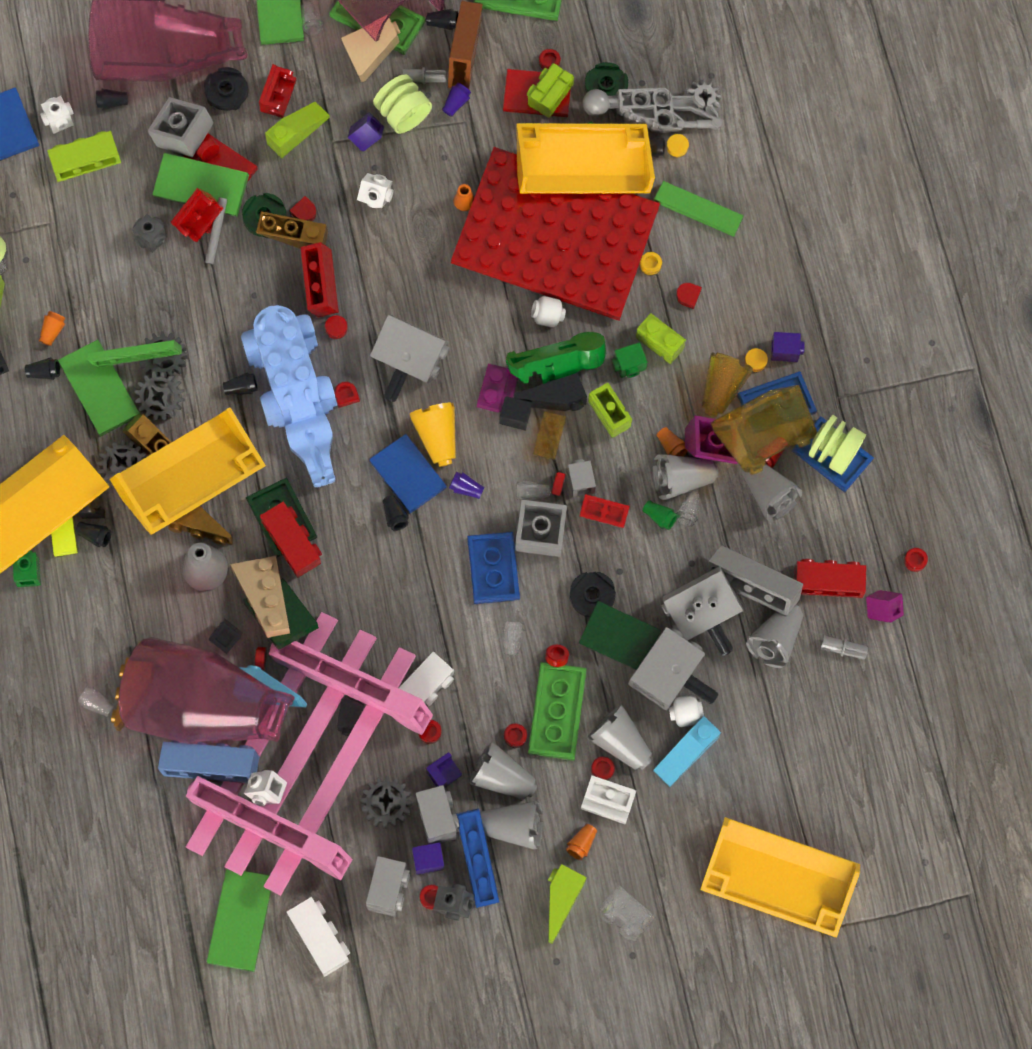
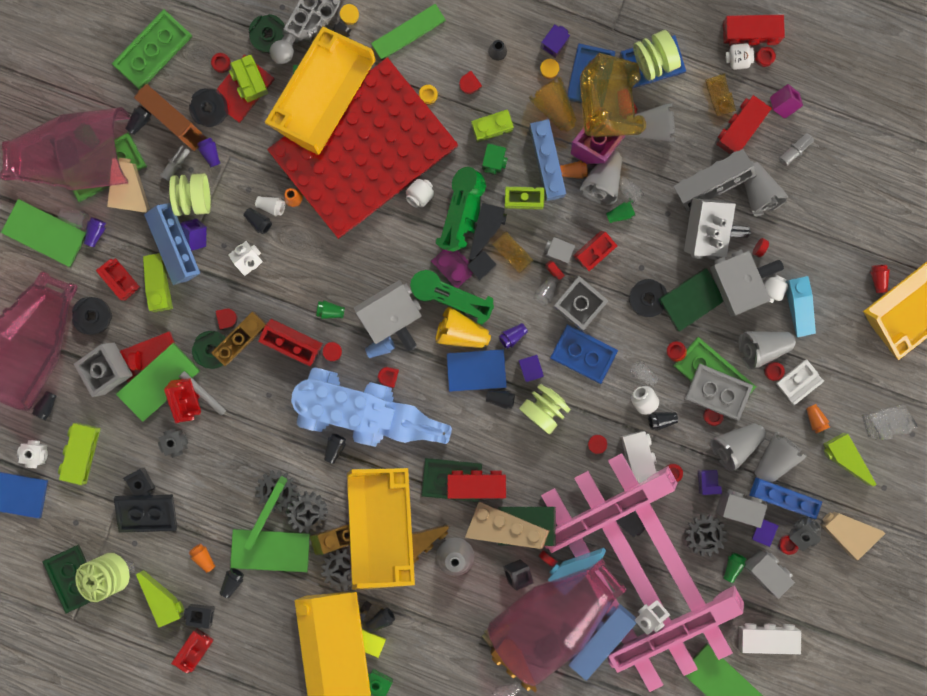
camera: 55 degrees left, 15 degrees up
none -> dark purple cone [84,217,106,247]
none -> black tile [114,494,177,533]
none -> black brick [123,468,155,495]
none -> medium blue brick [144,203,200,285]
none -> black plate [189,88,229,127]
none -> black cone [243,207,272,234]
none -> white cone [255,196,285,216]
none -> green cone [316,300,345,319]
none -> medium blue cone [365,336,395,358]
none -> green piece [410,270,494,325]
none -> black cone [488,40,507,61]
none -> dark purple panel [518,355,544,382]
none -> yellowish green wheel [519,384,571,435]
none -> medium blue brick [529,119,566,201]
none -> red tile [588,435,607,454]
none -> white head [631,386,659,415]
none -> black cone [648,412,678,431]
none -> light grey tile [685,364,753,421]
none -> clear yellow slope [705,74,736,116]
none -> red brick [723,15,785,46]
none -> green cone [723,552,746,583]
none -> white head [726,43,754,70]
none -> red tile [753,238,769,258]
none -> tan slope [820,512,885,561]
none -> red cone [870,264,890,293]

